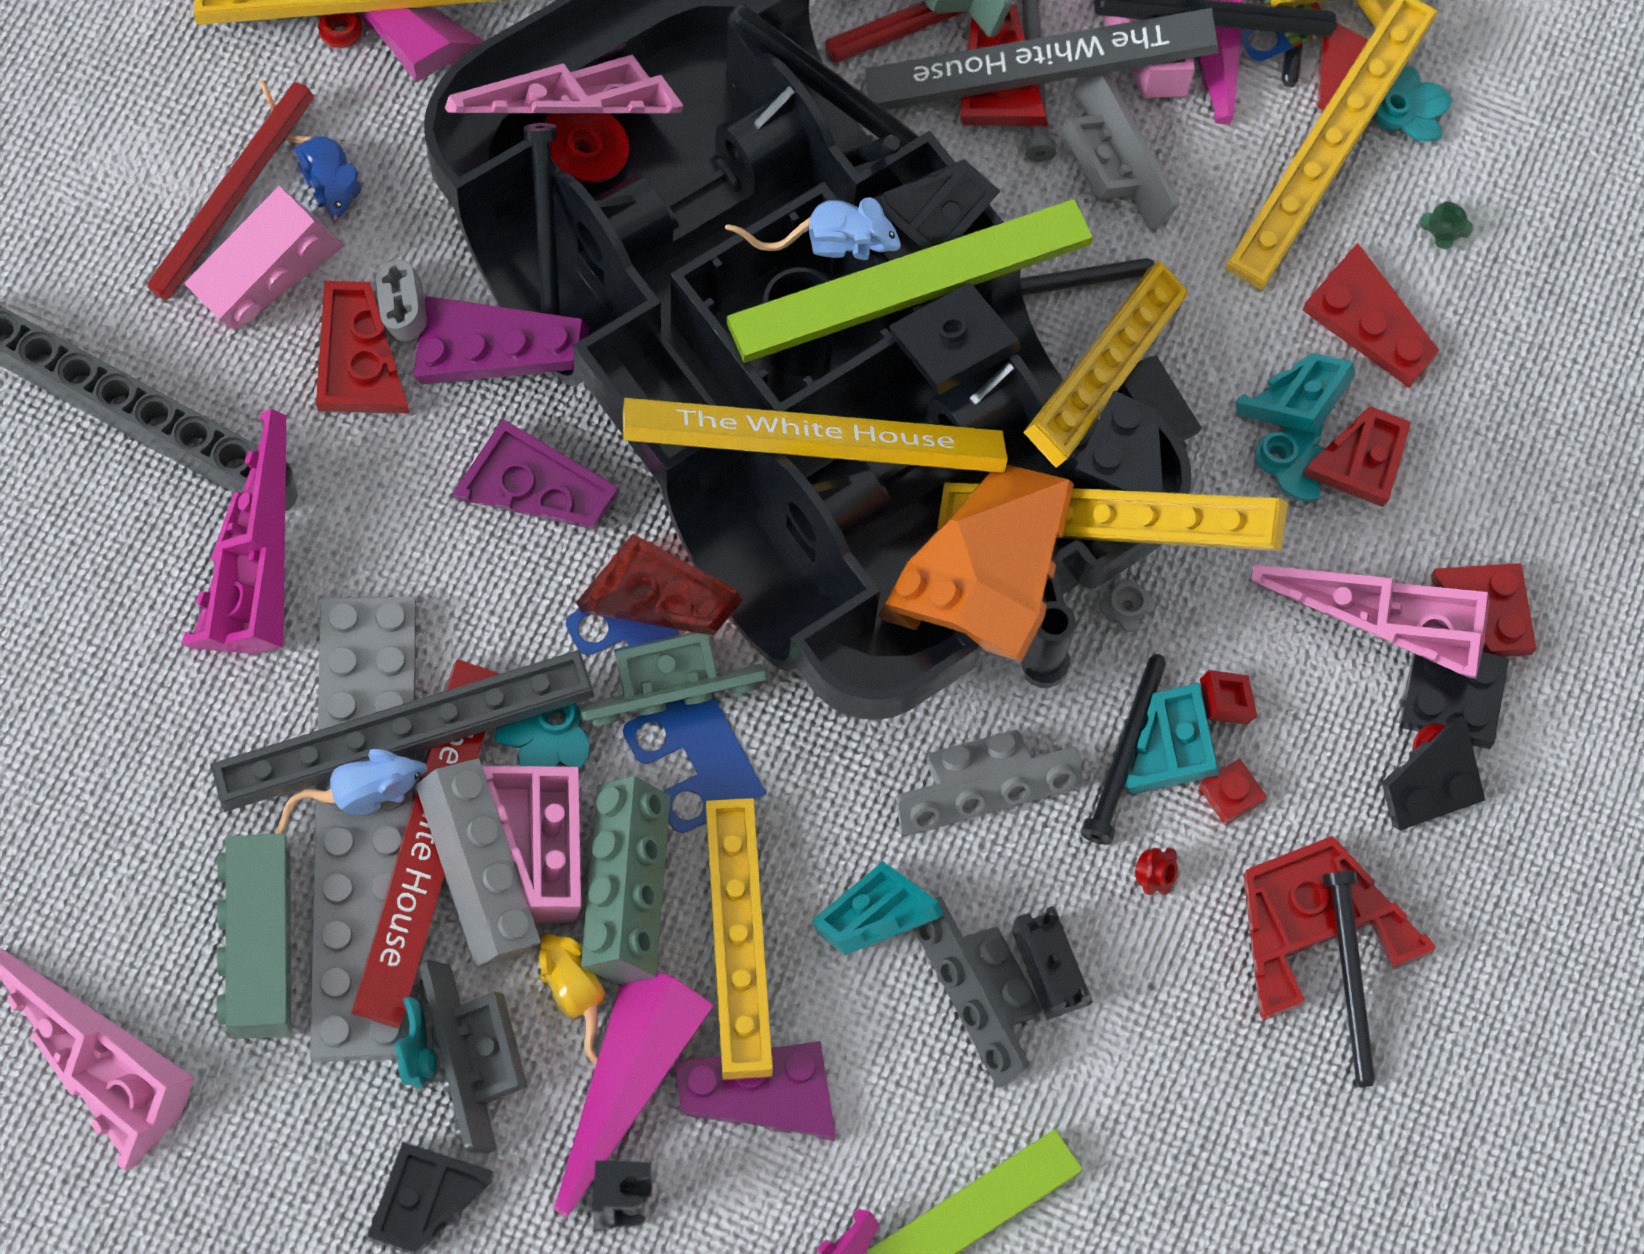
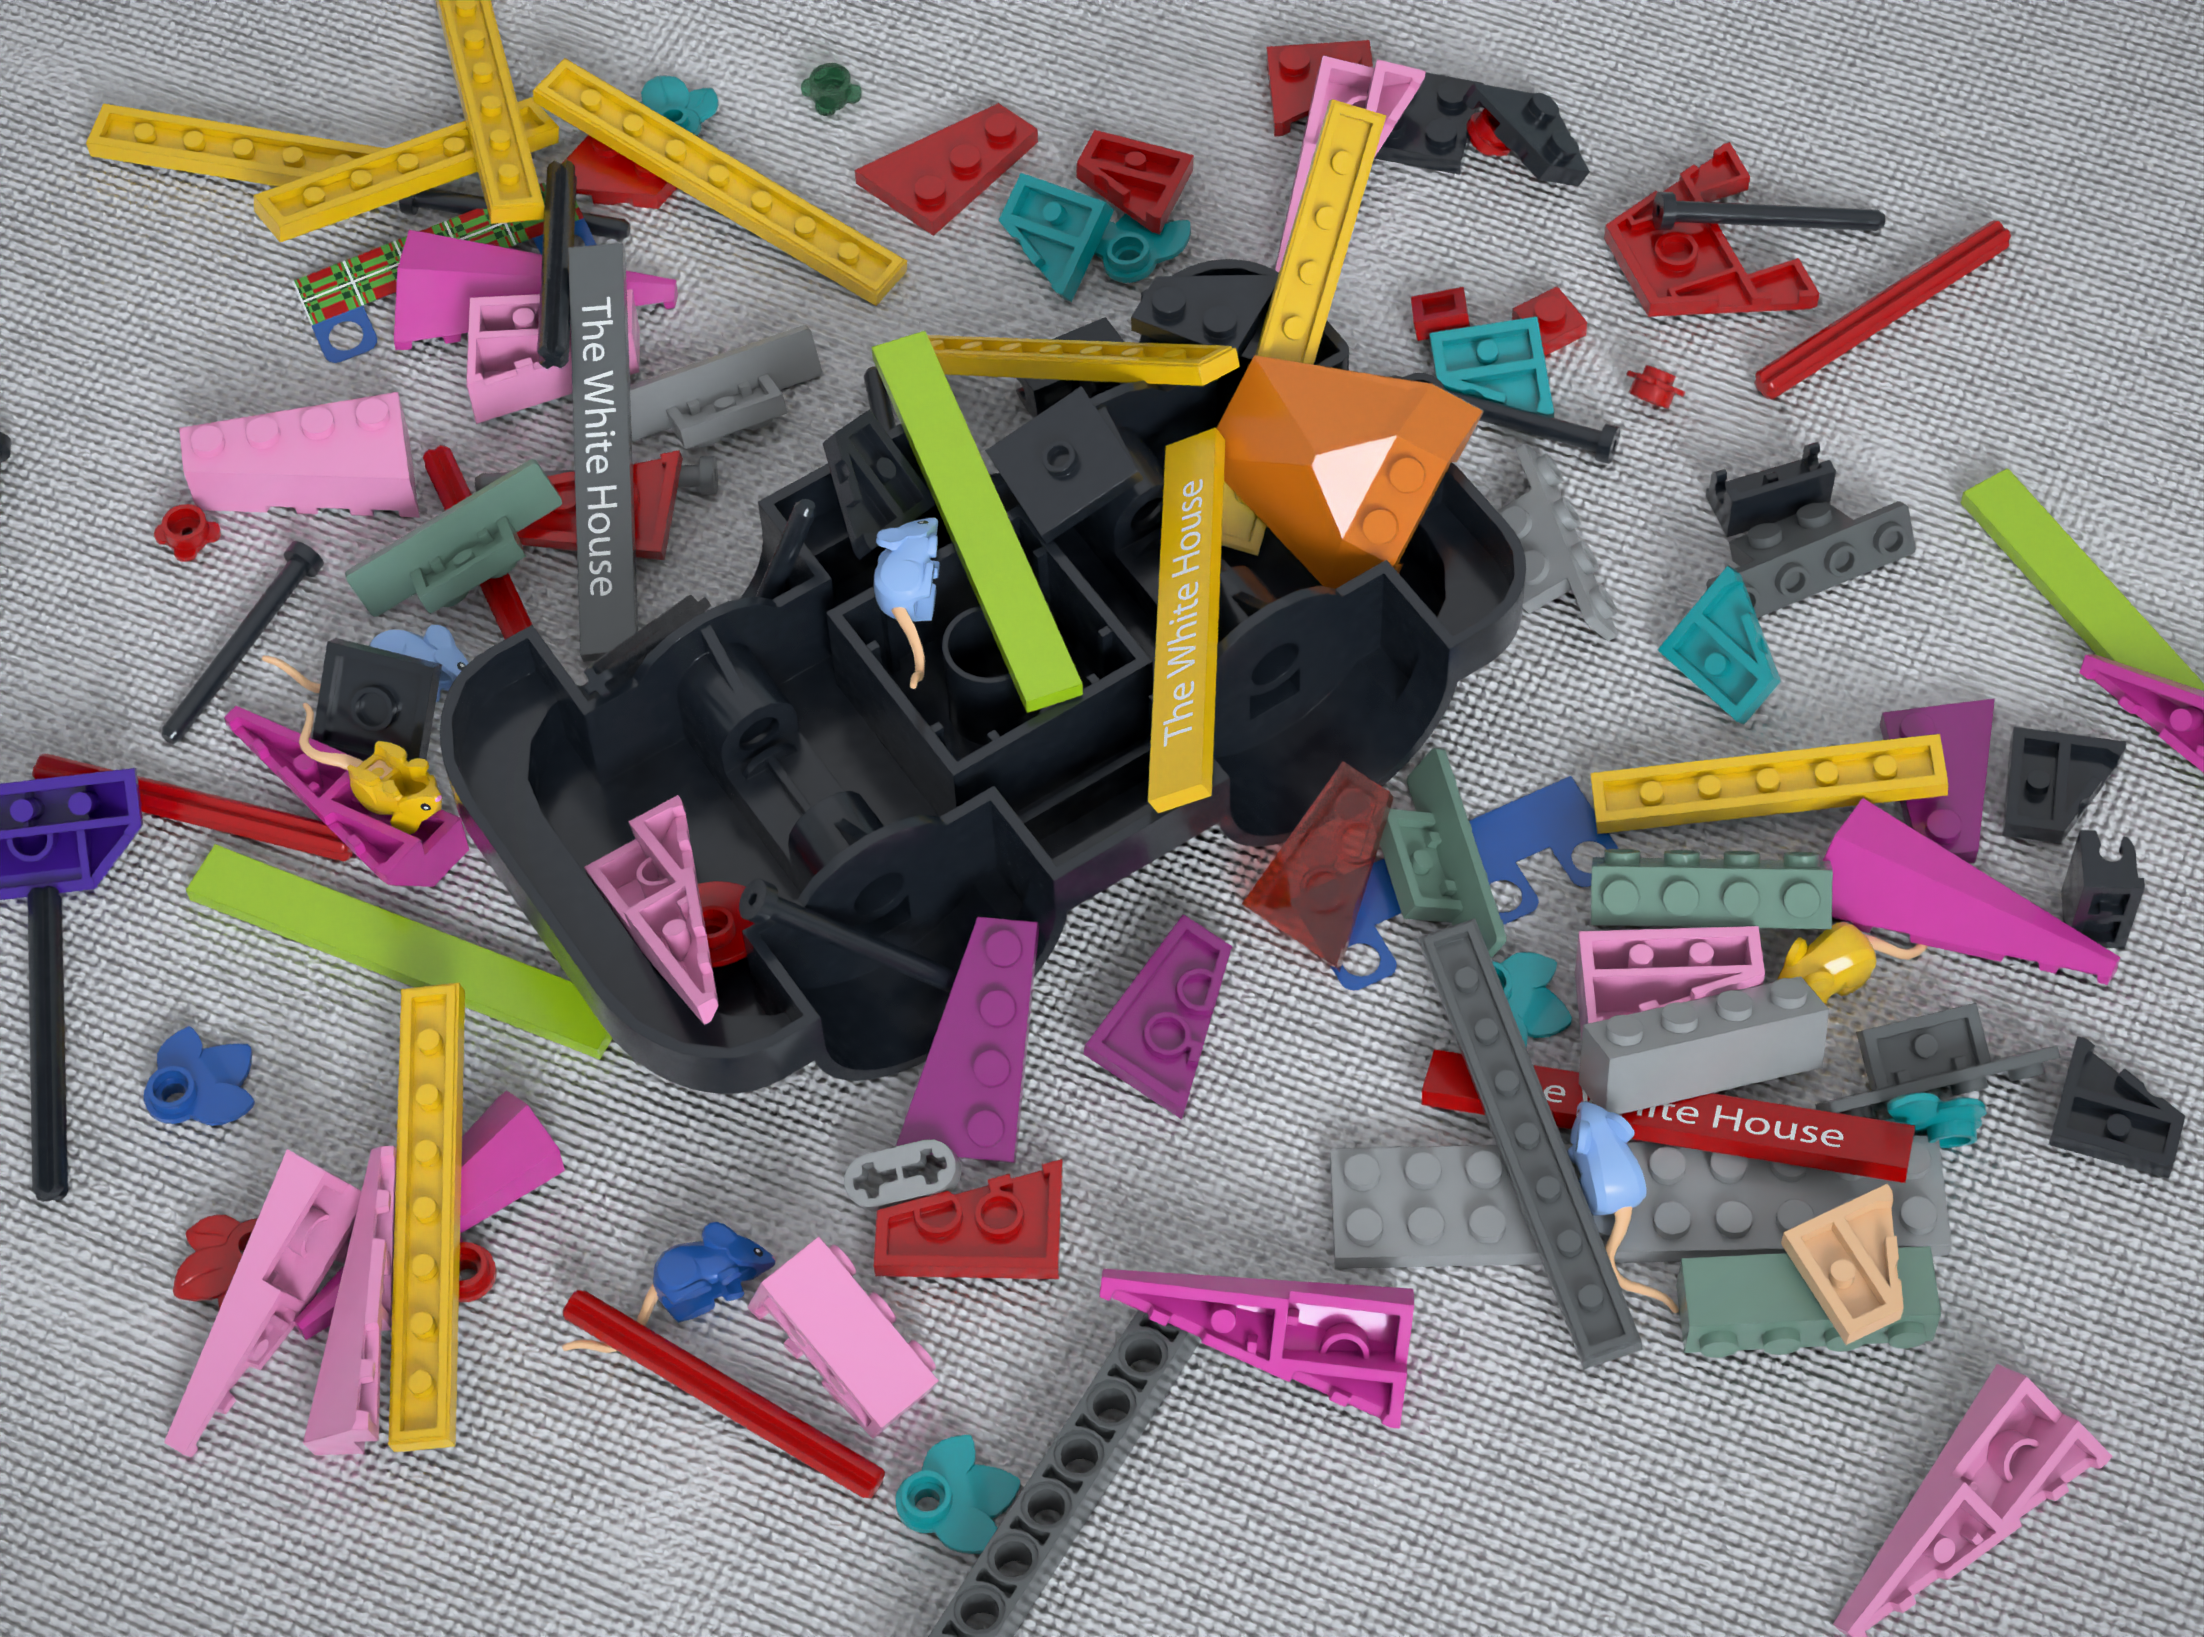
camera: 80 degrees left, 10 degrees down
none -> teal plate [896,1435,1021,1554]
none -> red axle [1754,220,2011,399]
none -> light nougat wing [1781,1183,1904,1345]
none -> black wing [2002,727,2126,844]

